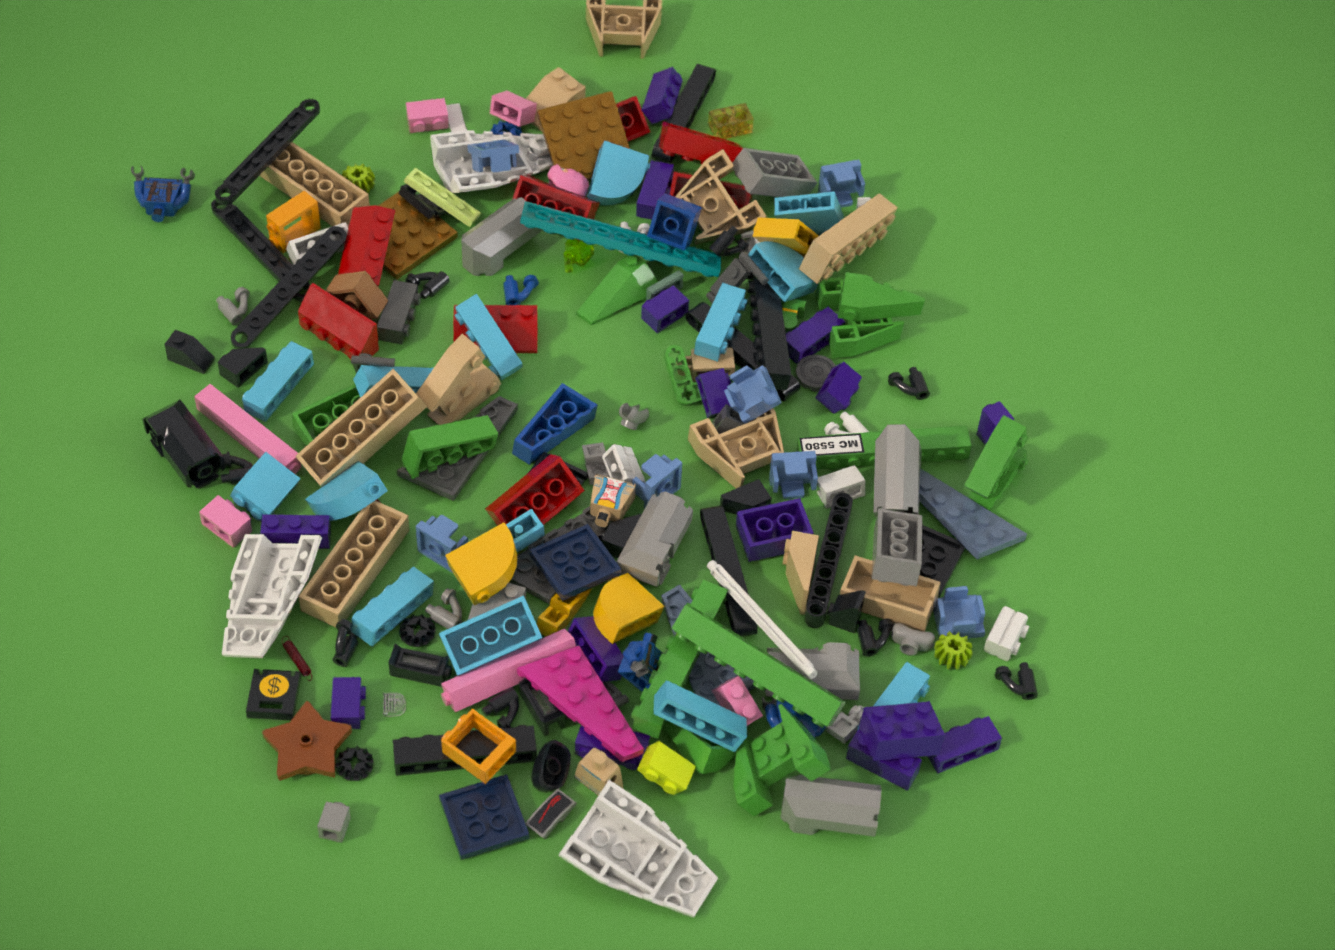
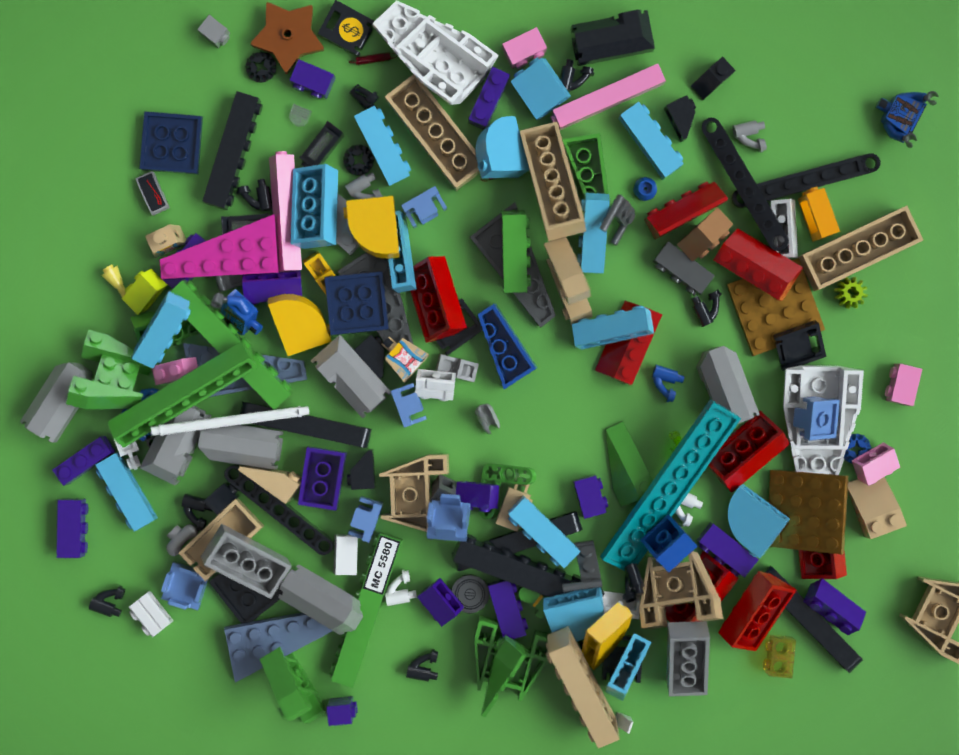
camera: 115 degrees right, 35 degrees up
black plate [215,98,320,205] -> none
yellowish green tile [404,168,481,227] -> none
light orange window [441,709,516,784] -> none
white sticker [446,103,467,132] -> none
white tile [528,136,549,157] -> none
black piece [531,740,571,792] -> none
bright pink piece [547,164,589,197] -> none
white wedge [558,780,718,917] -> none
sand green tile [646,270,684,301] -> none
medium blue panel [818,160,865,208] -> none
dark purple brick [859,701,945,761] -> none
lime gear [934,631,973,670] -> none
none -> light yellow cone [101,264,126,298]
none -> light grey brick [198,425,283,470]
none -> blue plate [633,177,657,201]

